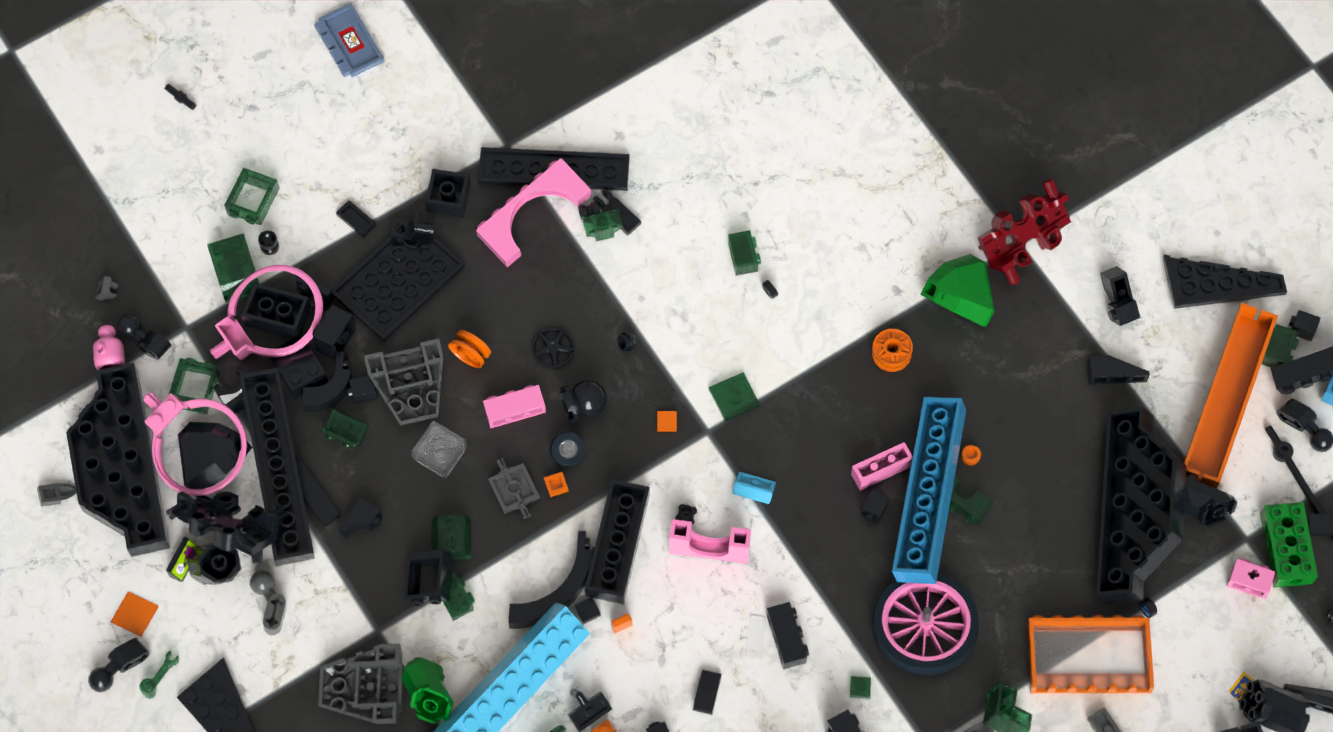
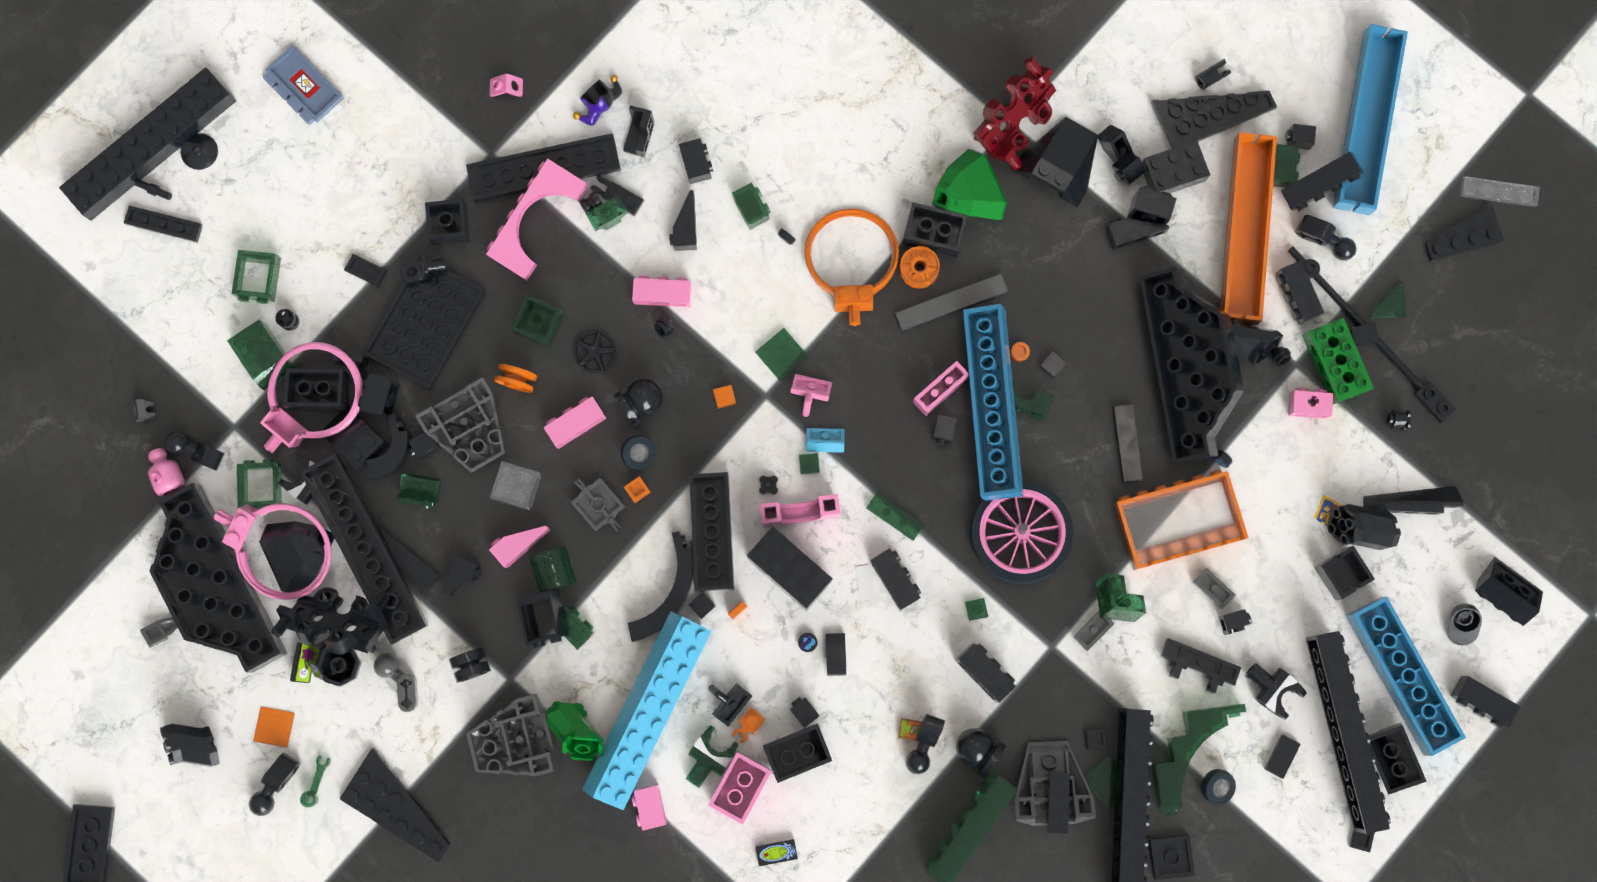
camera: 15 degrees left, 15 degrees up
none -> black brick [59,67,236,221]
none -> black tile [124,206,203,243]
none -> black brick [159,723,220,767]
none -> black dish [181,134,218,170]
none -> black wheel [449,647,491,683]
none -> bright pink slope [489,526,551,568]
none -> bright pink bracket [490,73,523,97]
none -> clear green brick [511,295,564,348]
none -> piece [573,75,622,126]
none -> black panel [623,105,655,157]
none -> bright pink brick [632,276,692,307]
none -> black slope [669,190,697,251]
none -> black brick [679,138,714,184]
none -> black brick [746,526,833,612]
none -> bright pink plate [791,374,832,417]
none -> black tile [798,633,818,652]
none -> clear green tile [799,453,820,475]
none -> orange brick [804,209,899,326]
none -> clear green tile [866,493,924,541]
none -> dark grey tile [895,274,1008,331]
none -> black brick [902,202,968,257]
none -> black wedge [1012,117,1098,207]
none -> black tile [1040,351,1067,378]
none -> black tile [1113,404,1143,483]
none -> black brick [1127,186,1177,224]
none -> black brick [1142,141,1211,193]
none -> black hinge [1195,59,1231,90]
none -> black plate [1272,346,1292,366]
none -> black brick [1276,260,1325,324]

